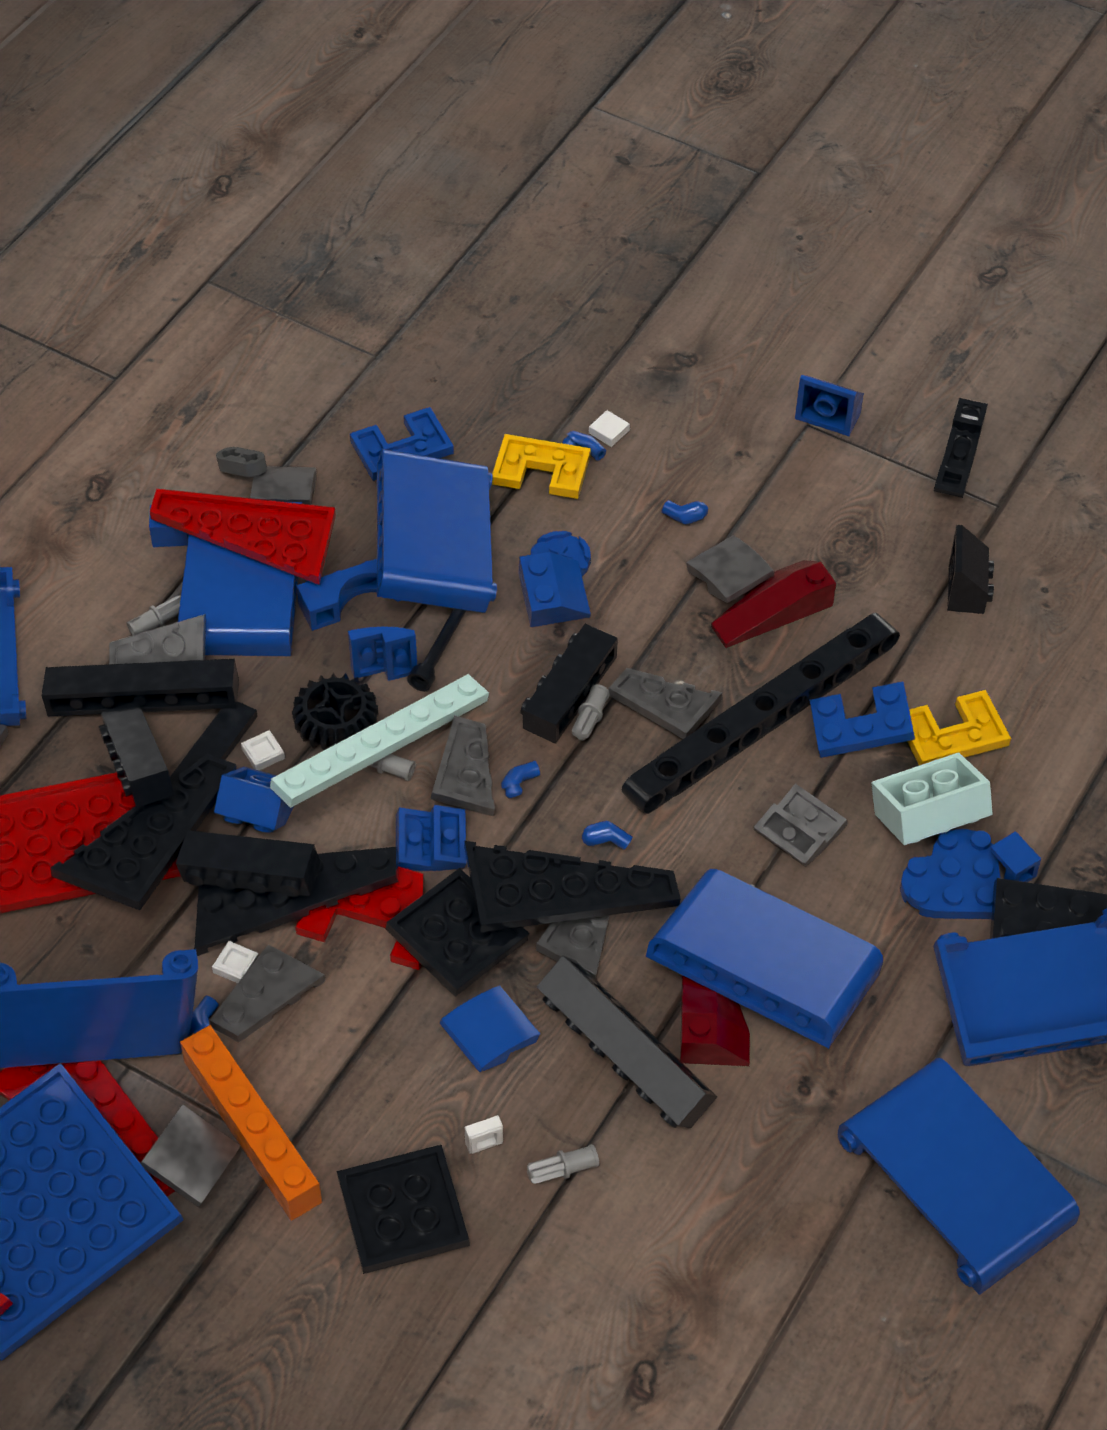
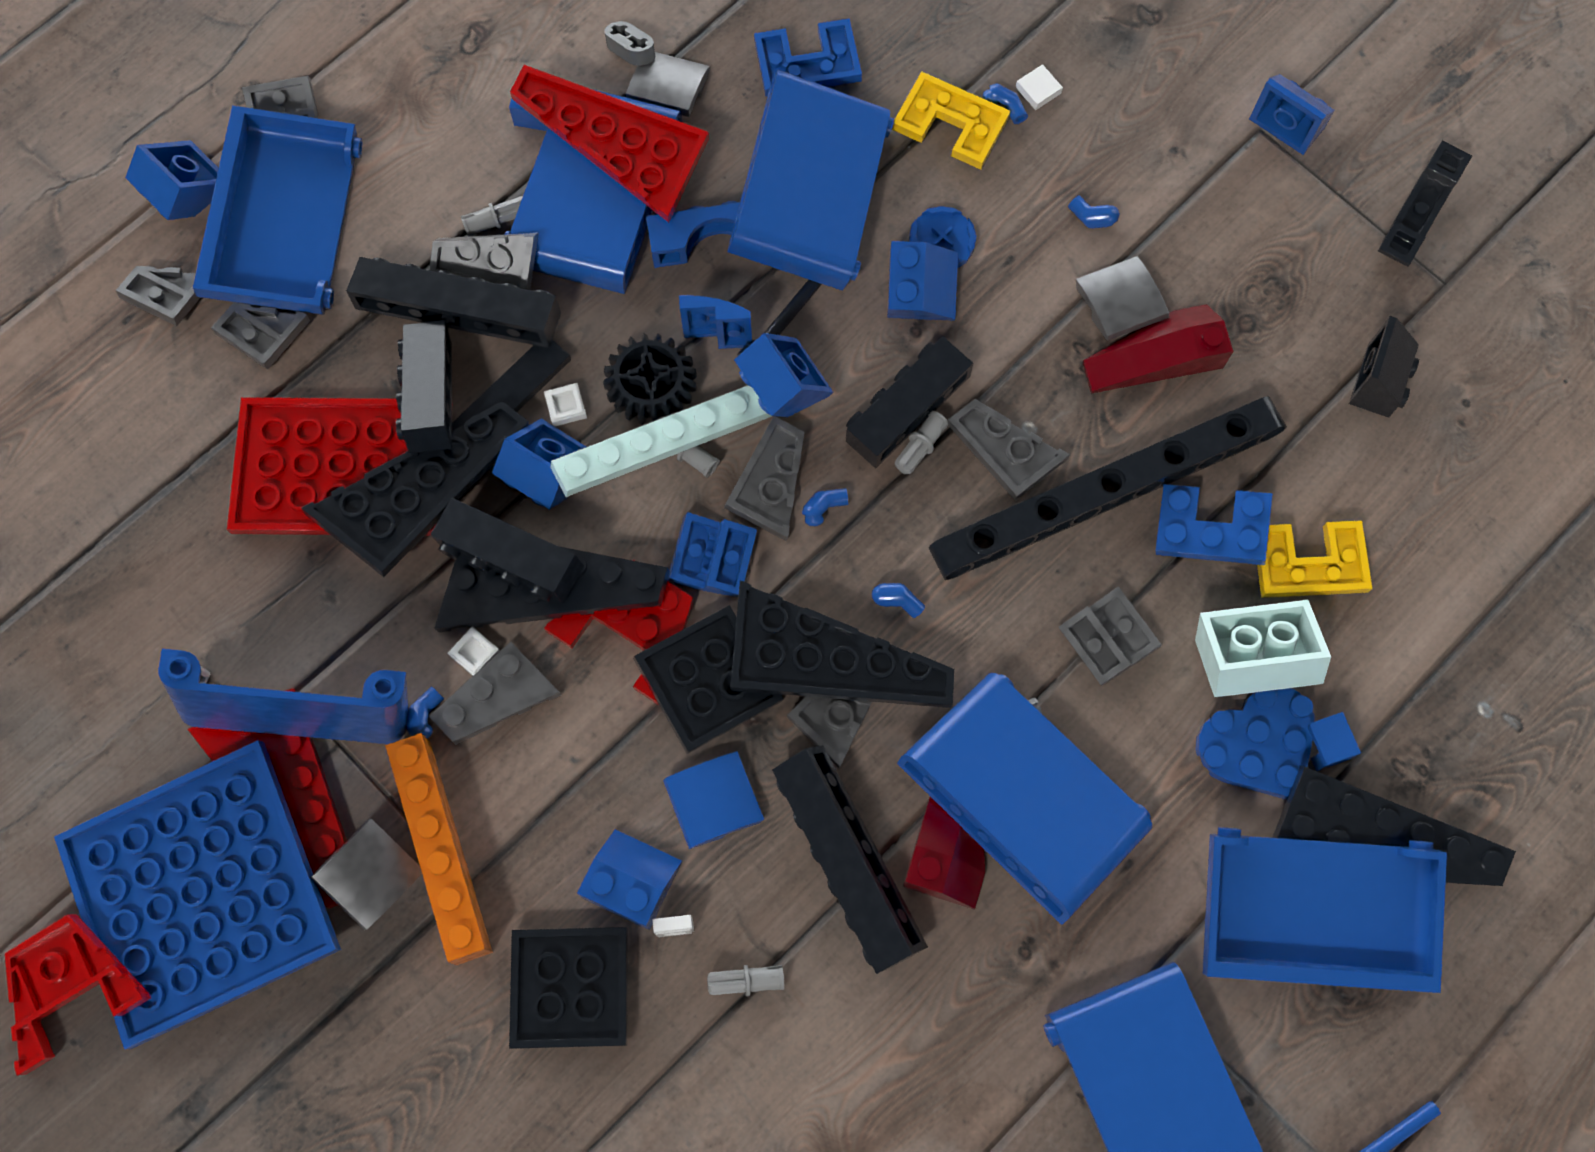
camera: 15 degrees right, 20 degrees up
none -> blue slope [577,829,682,930]
none -> blue slope [734,333,834,417]

